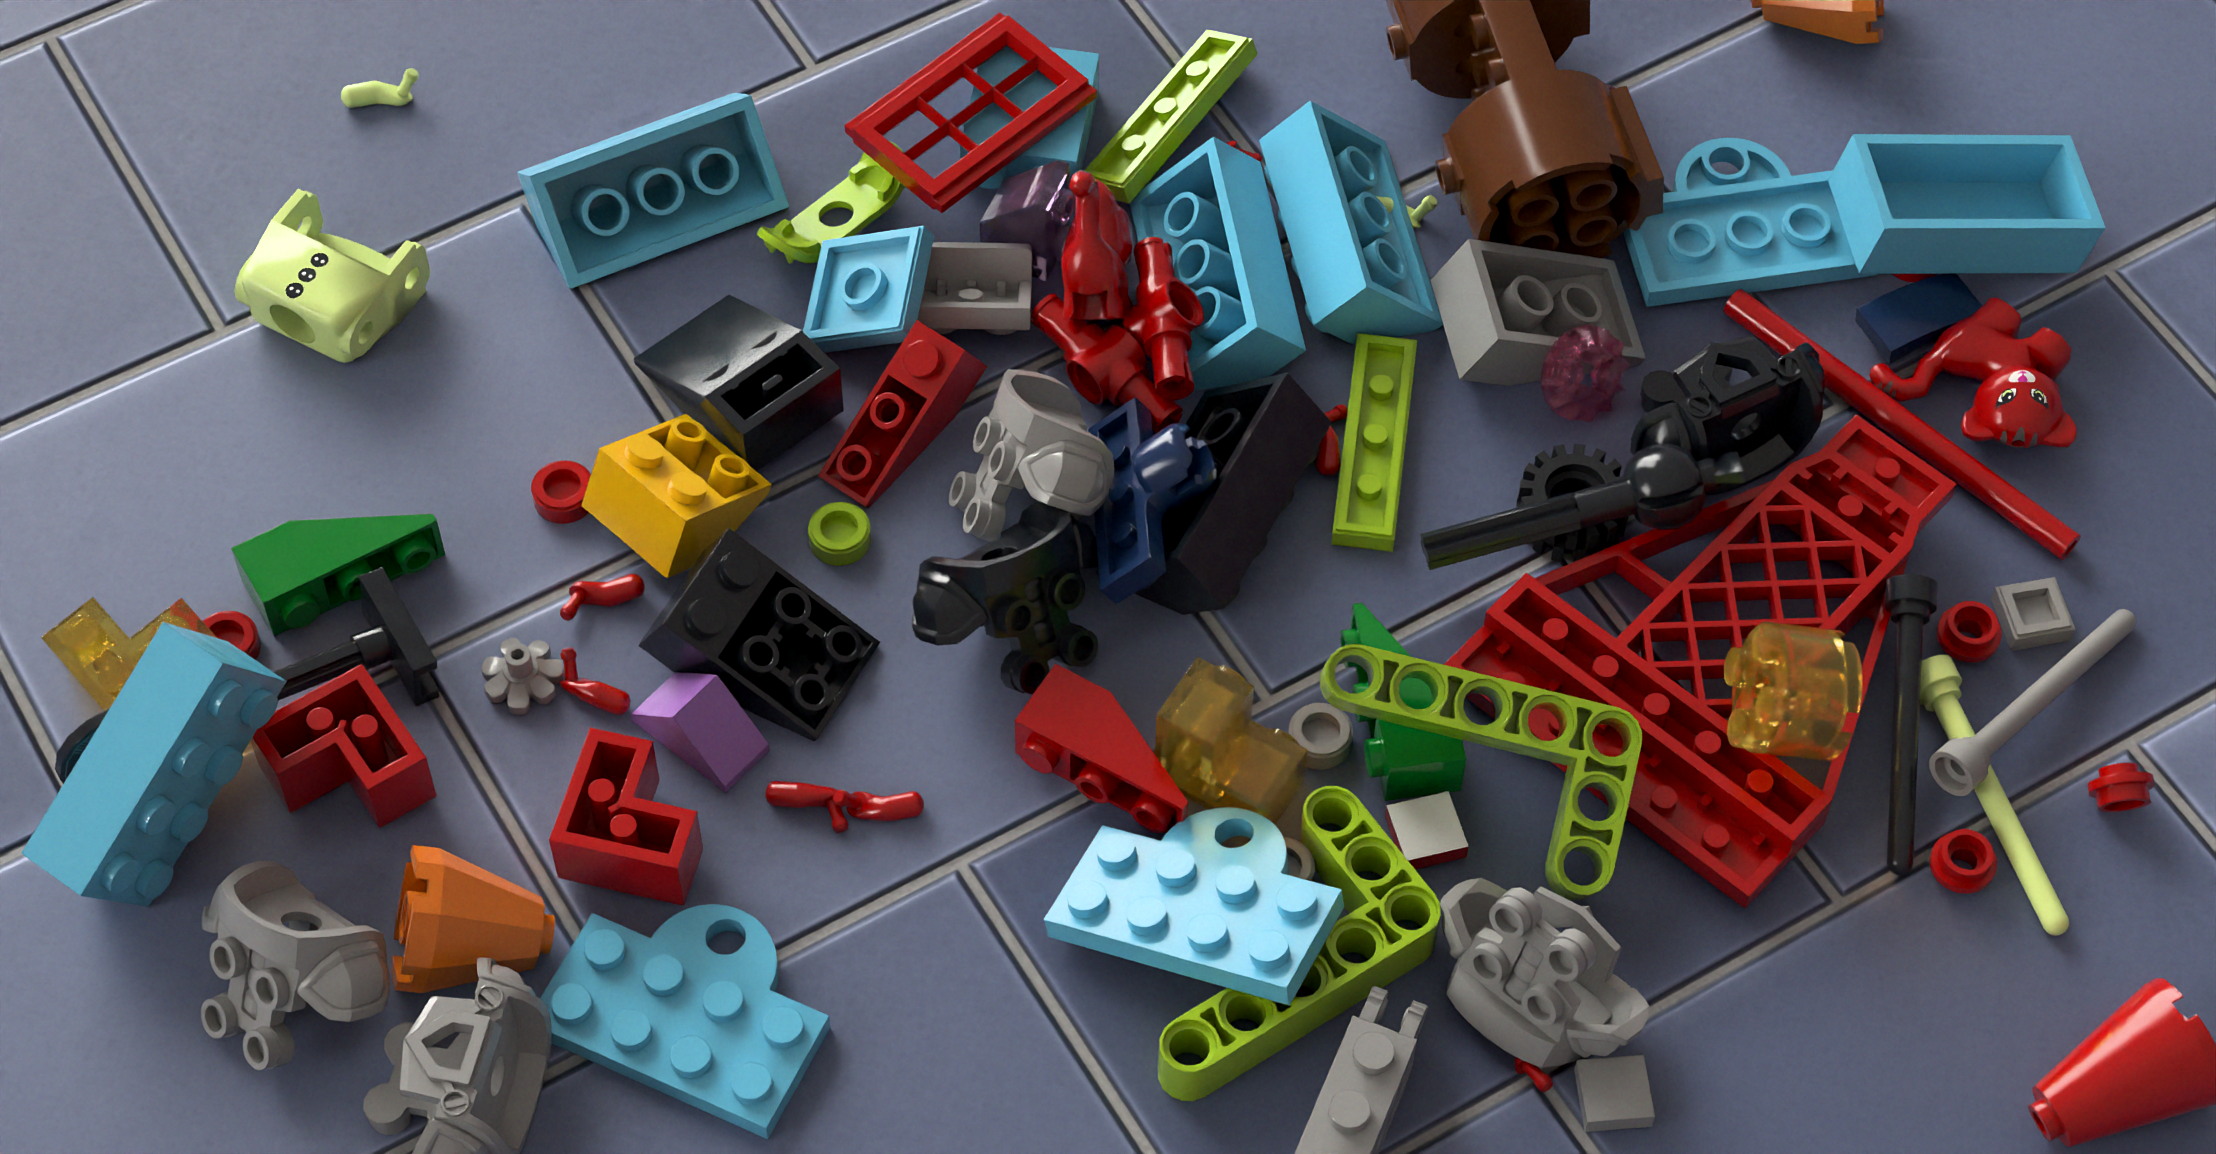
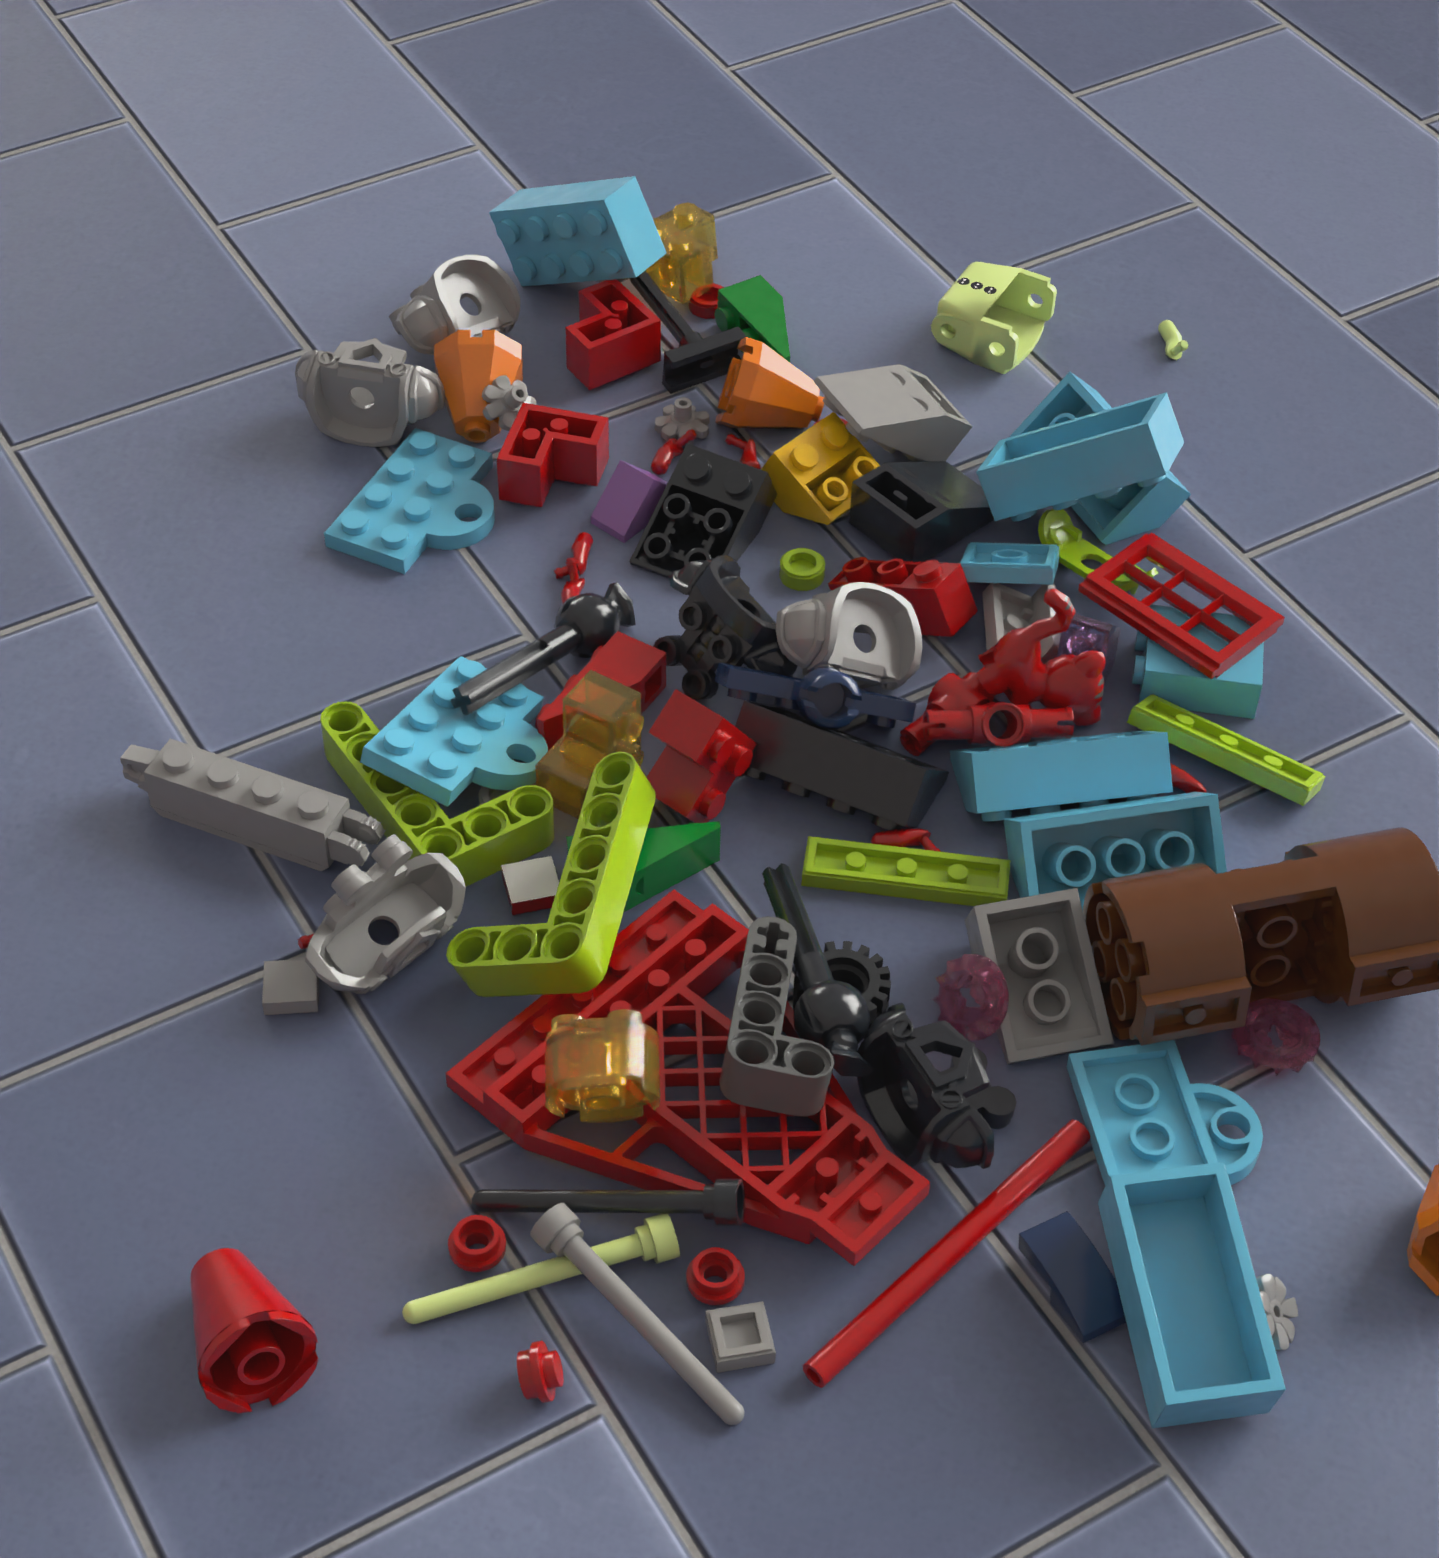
camera: 90 degrees right, 10 degrees down
red animal [1869,297,2077,448] -> none
none -> black piece [450,582,636,715]
none -> light grey plant [482,375,536,431]
none -> red brick [647,689,757,823]
none -> orange cone [715,337,824,428]
none -> dark grey beam [719,916,834,1117]
none -> light grey slope [814,364,973,462]
none -> medium azure piece [976,392,1184,522]

